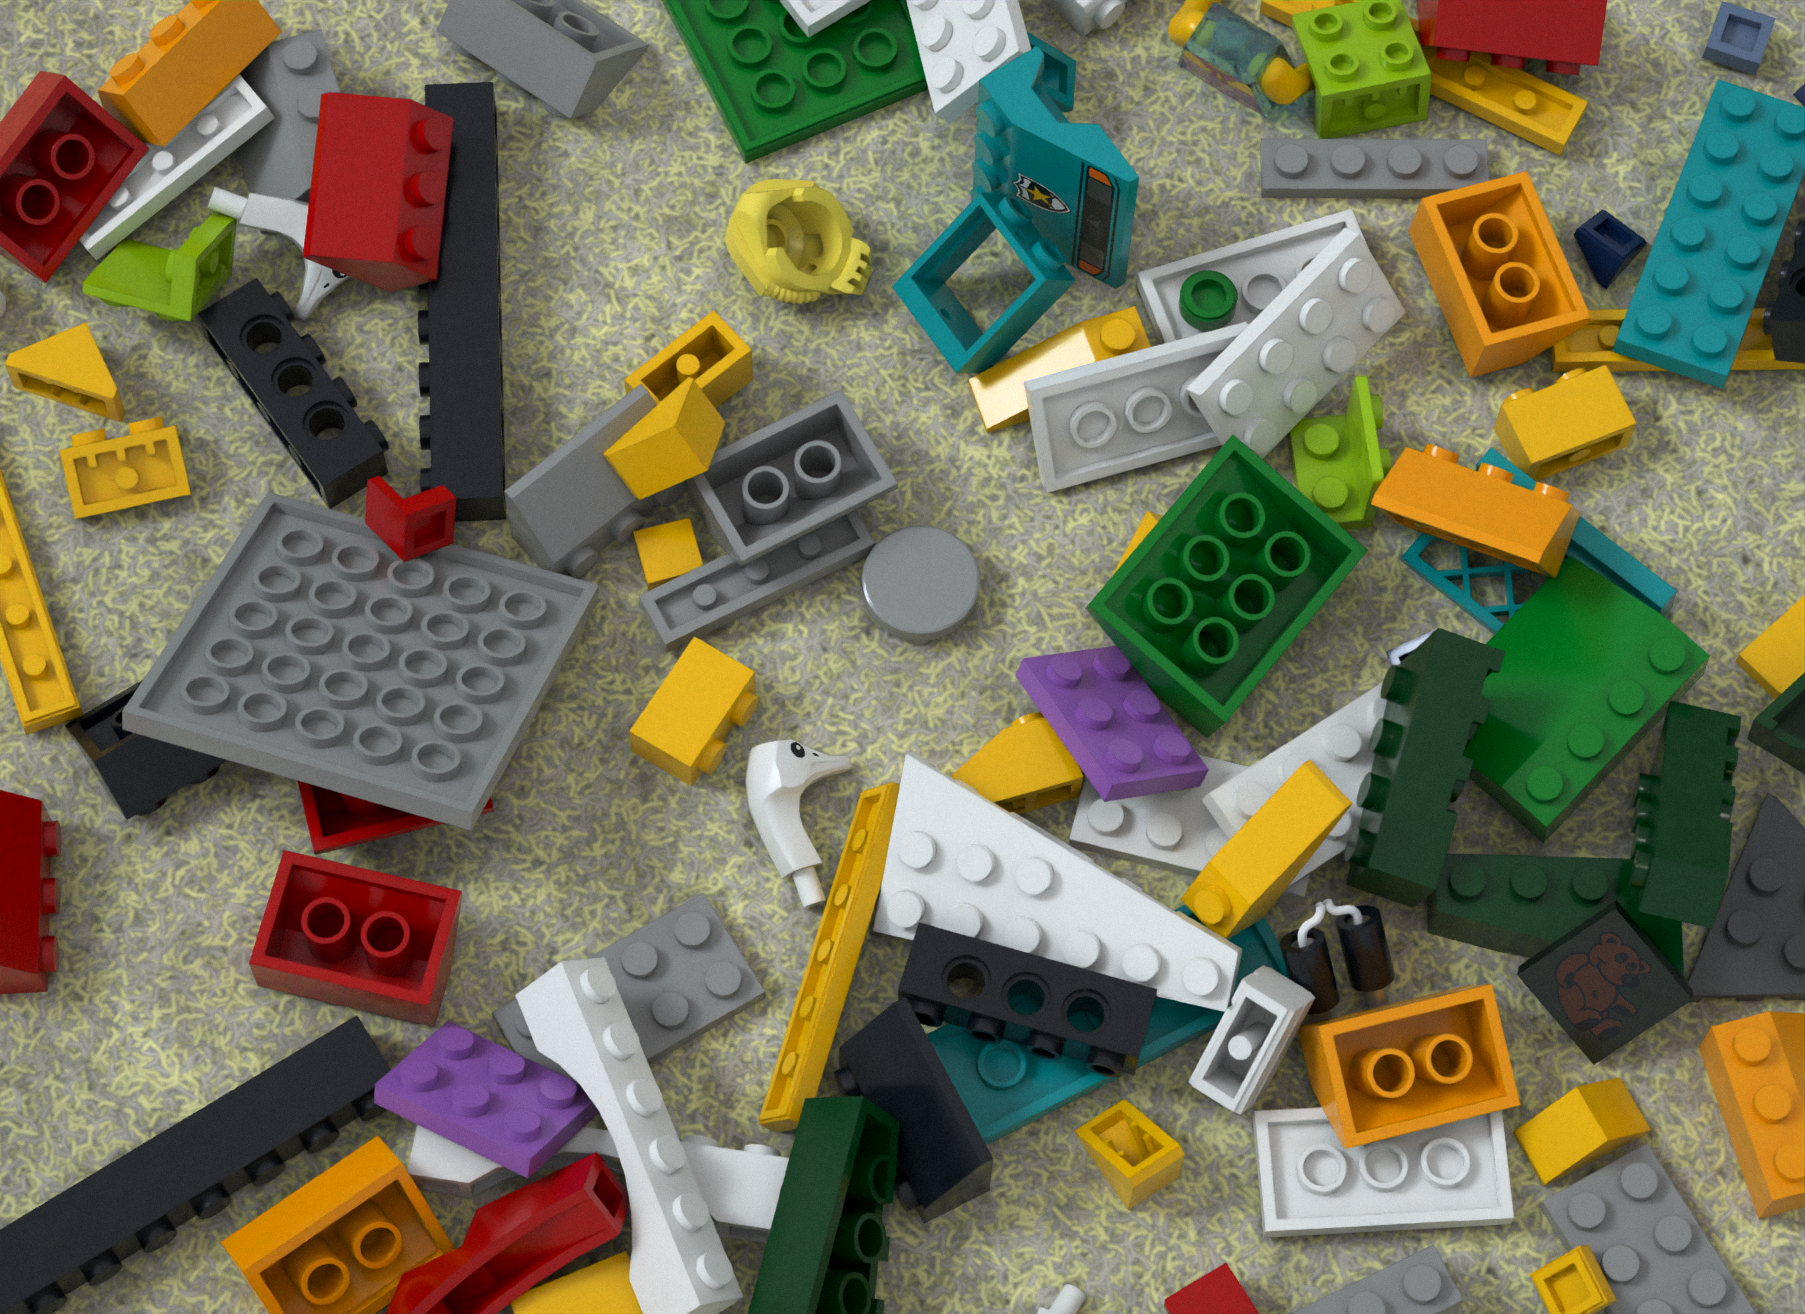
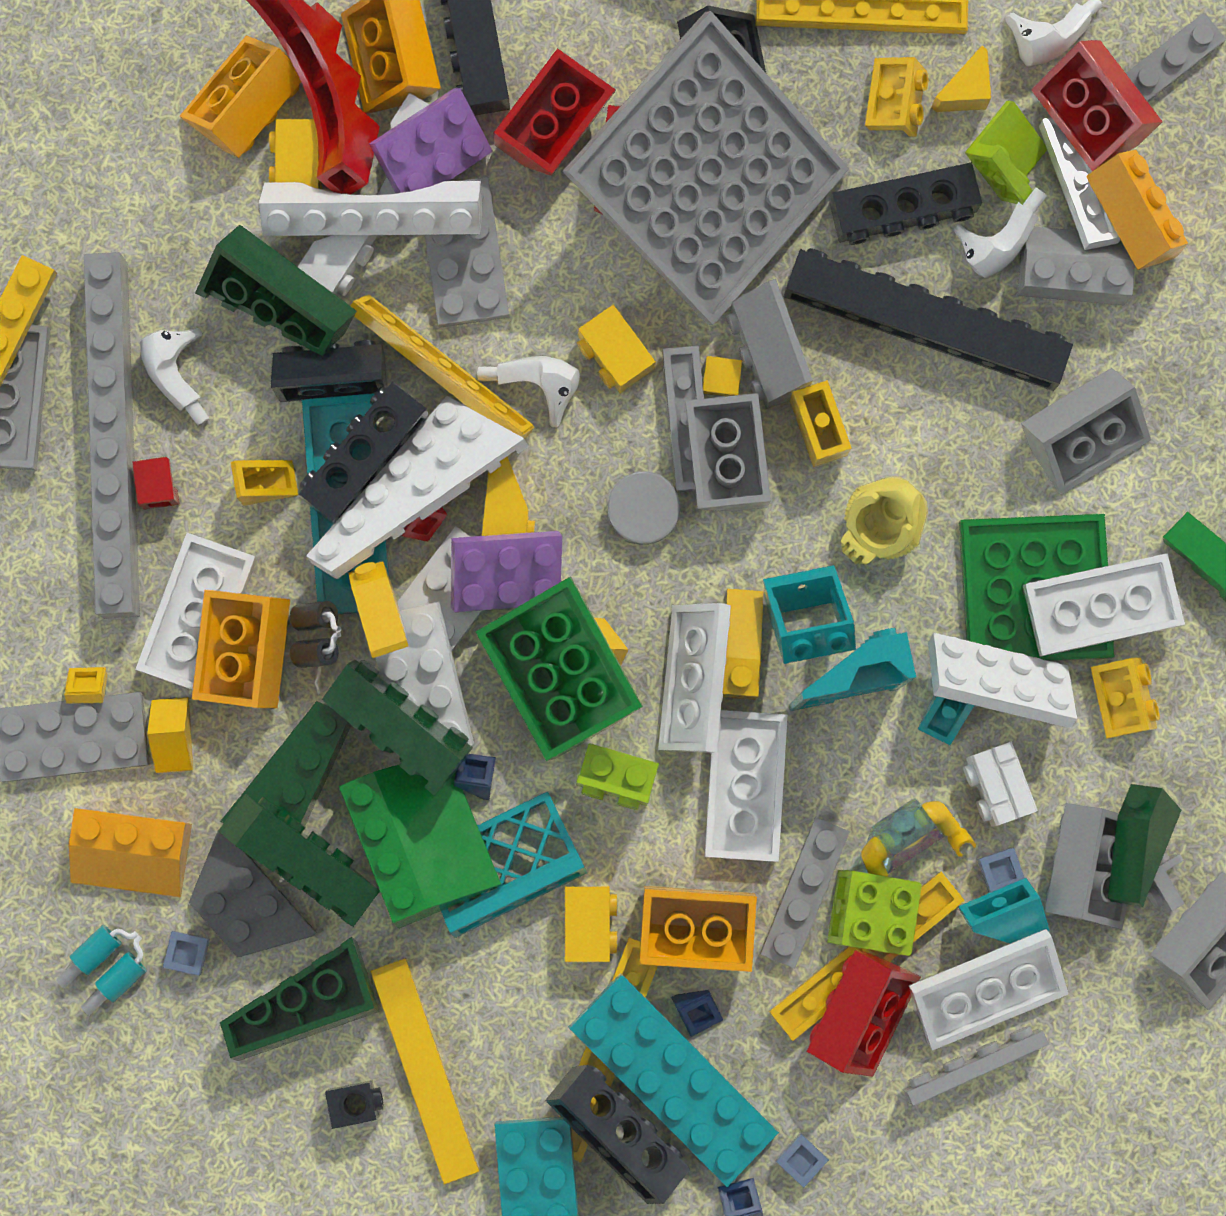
camera: 110 degrees right, 15 degrees up
red slope [303,92,454,293] -> none
red panel [365,475,456,562] -> none
yellow slope [603,377,726,500] -> none
green tile [1178,270,1238,331] -> none
white plate [1186,228,1406,459] -> none
white brick [1188,965,1316,1114] -> none
light orange slope [1371,444,1581,580] -> none
tile [1517,900,1693,1065] -> none

